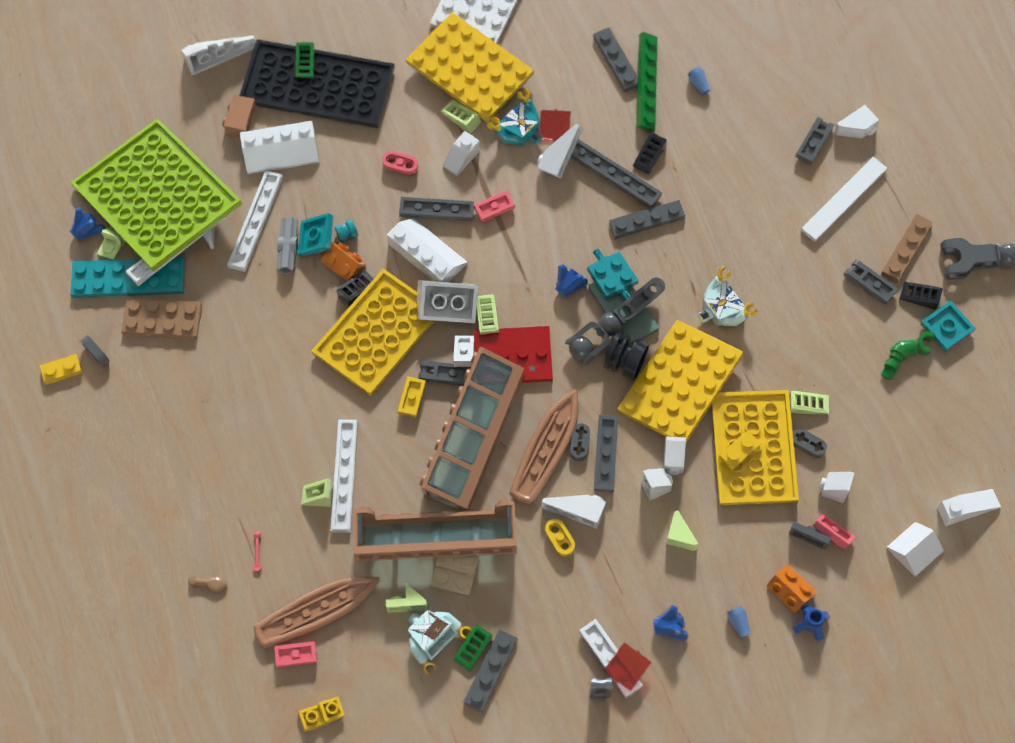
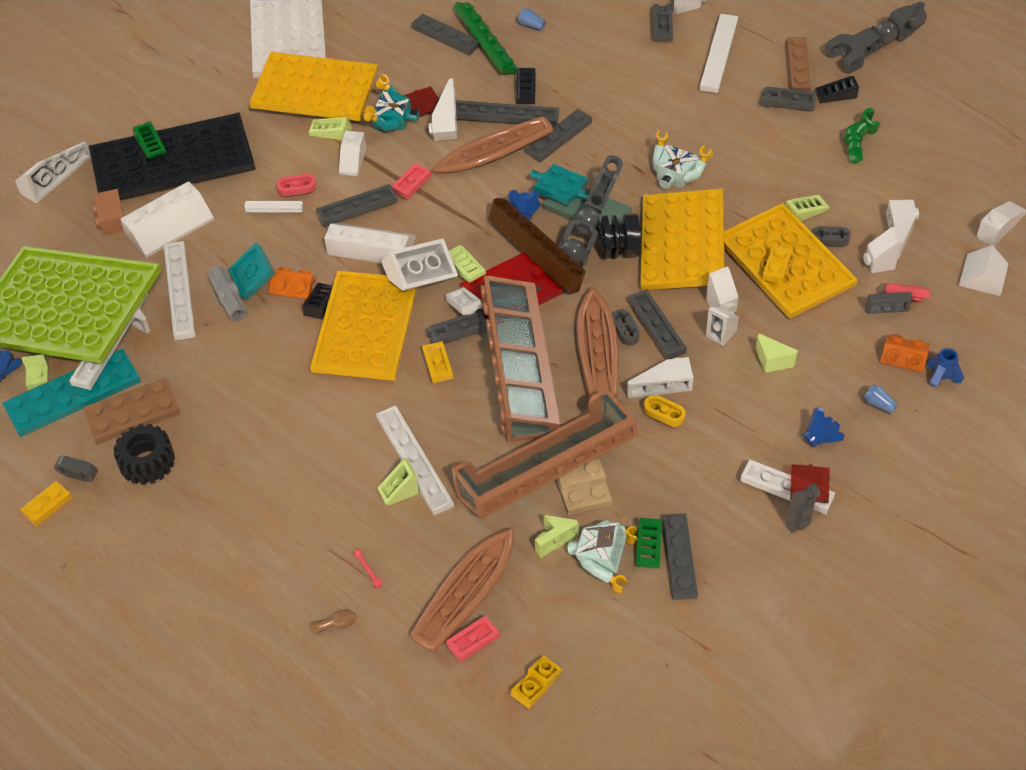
camera: 30 degrees left, 15 degrees down
teal wheel [334,219,358,242] -> none
teal plate [920,300,976,352] -> none
none -> black tyre [113,424,175,485]
none -> white axle [244,201,303,213]
none -> nougat piece [432,116,553,173]
none -> reddish brown beam [488,198,586,293]
none -> white slope [886,200,919,259]

